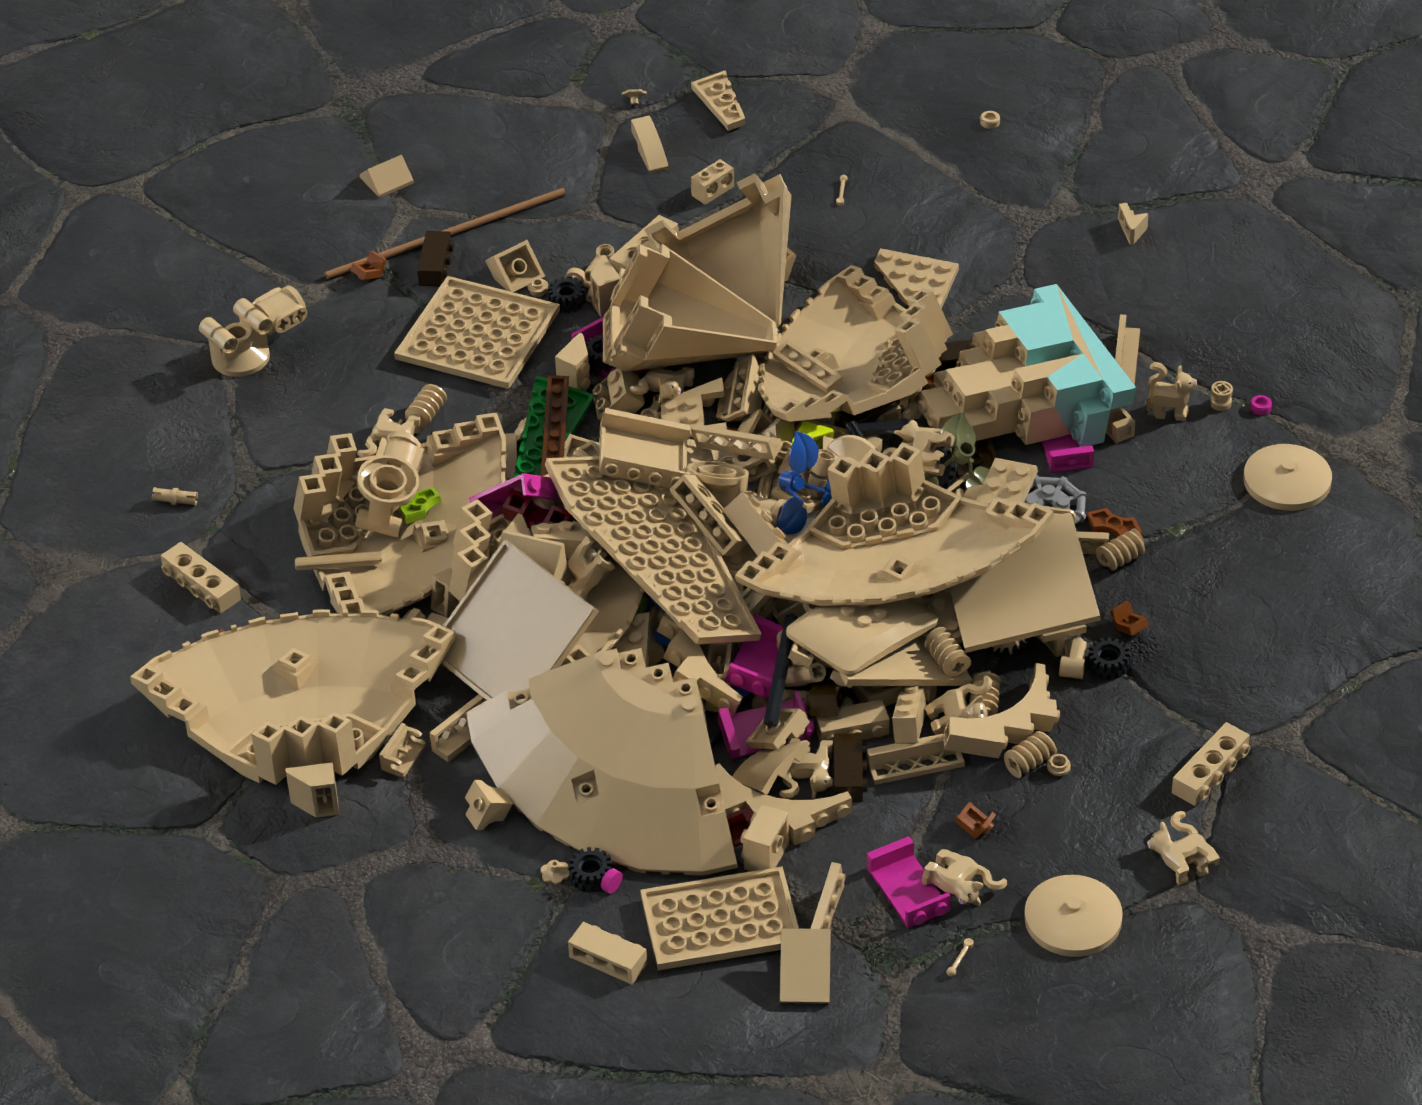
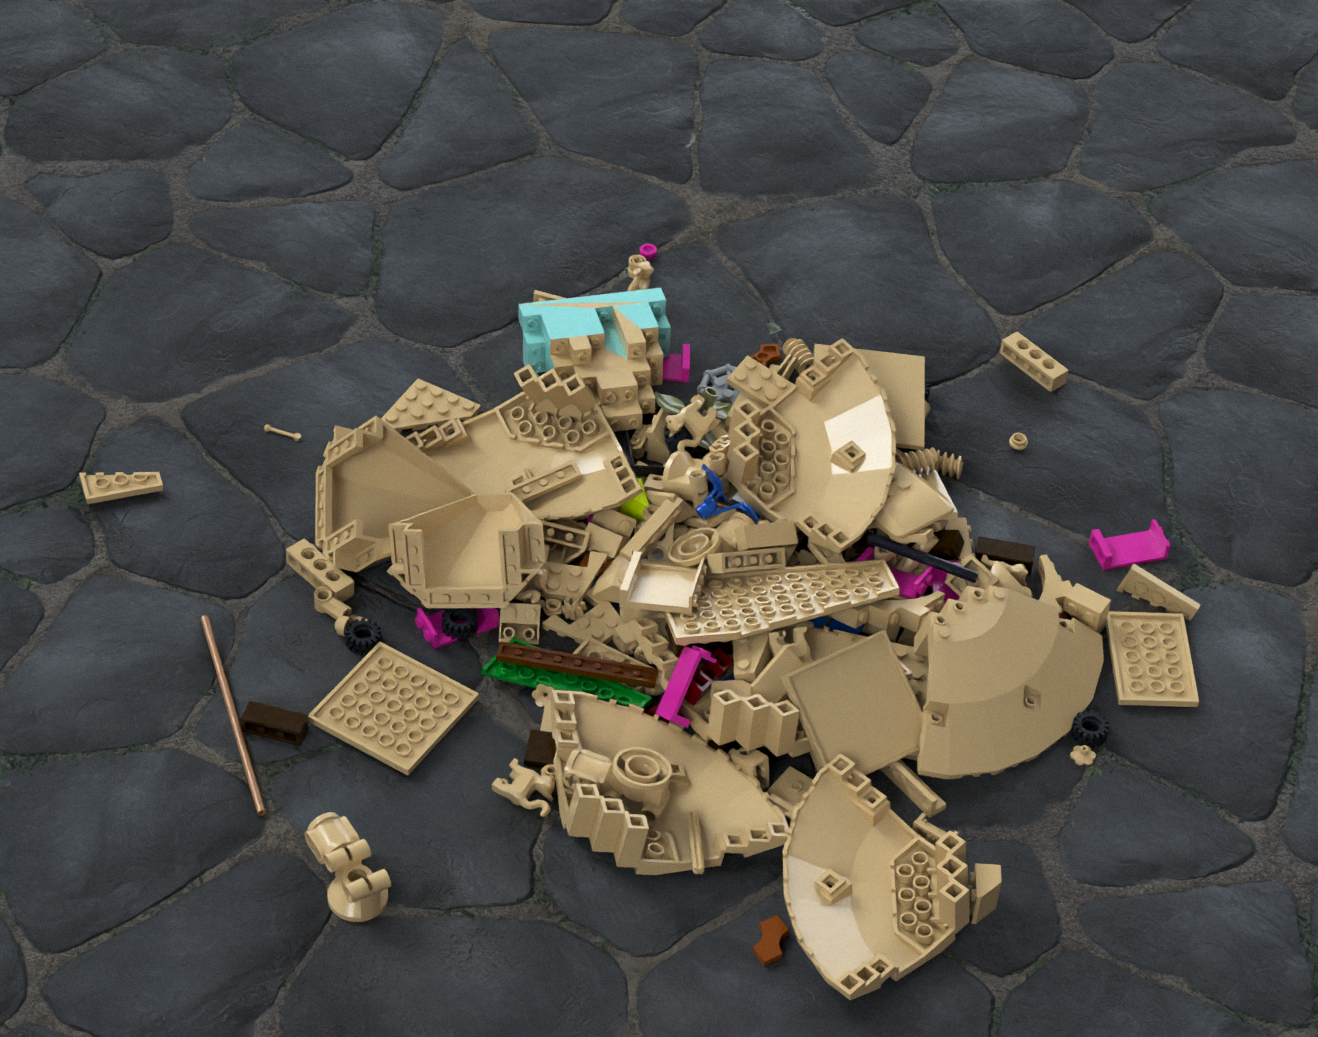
camera: 85 degrees left, 0 degrees up
tan pin [152,487,198,506] -> none
tan brick [161,542,241,614] -> none
dark orange bracket [350,251,386,281] -> none
tan slope [359,155,414,198] -> none
tan piece [405,384,447,430] -> none
tan brick [465,780,513,830] -> none
tan slope [485,240,545,292] -> none
tan plate [528,278,548,297] -> none
tan slope [555,333,591,391] -> none
tan brick [568,922,647,985] -> none
tan slope [590,255,619,317] -> none
dark pink tile [601,868,623,894] -> none
tan plant [622,89,647,105] -> none
tan slope [631,115,669,173] -> none
tan brick [691,159,734,205] -> none
tan tile [780,928,831,1004] -> none
tan fence [867,733,965,785] -> none
tan brick [892,686,926,743] -> none
tan animal [922,849,1007,906] -> none
tan animal [925,676,992,735] -> none
tan arch [944,663,1060,758] -> none
tan hinge [946,938,974,977] -> none
dark orange bracket [954,802,996,839] -> none
tan tile [980,111,1000,129] -> none
tan piece [1004,731,1057,778] -> none
tan dish [1024,875,1123,957] -> none
tan slope [1118,203,1148,245] -> none
tan animal [1147,811,1220,885] -> none
tan dish [1243,444,1332,511] -> none

